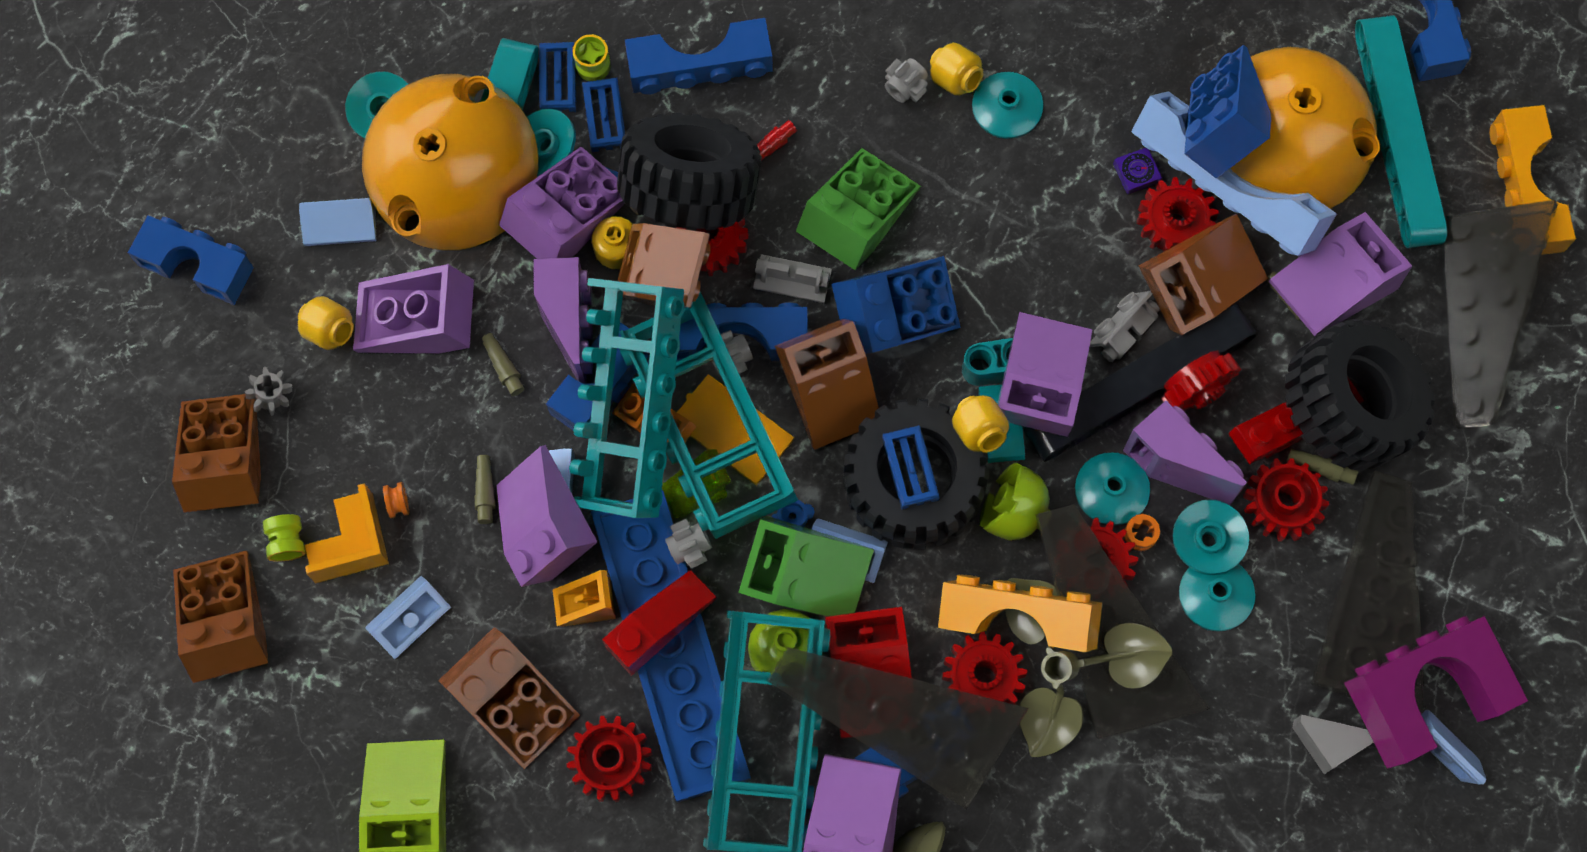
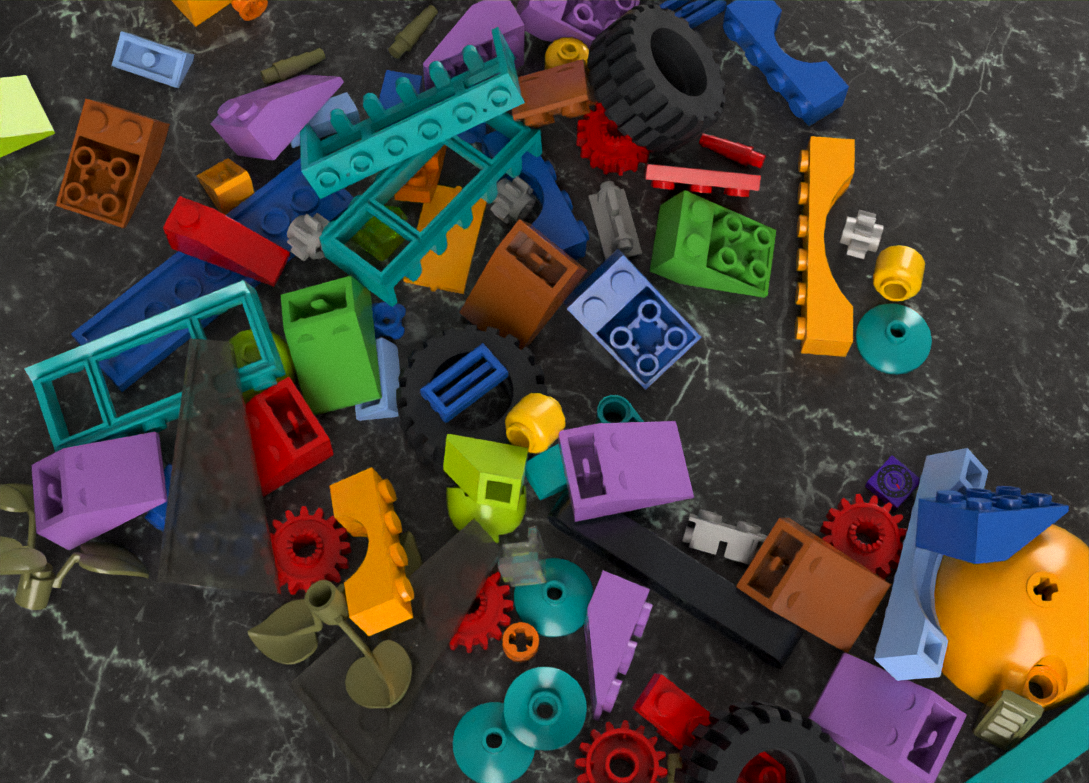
camera: 60 degrees right, 5 degrees down
red gear [566,716,653,803] -> none
red gear [1161,350,1242,412] -> none
none -> lime slope [443,434,529,511]
none -> clear panel [498,526,546,587]
none -> plate [644,163,761,197]
none -> light orange arch [795,136,855,357]
none -> olive slope [972,689,1044,751]

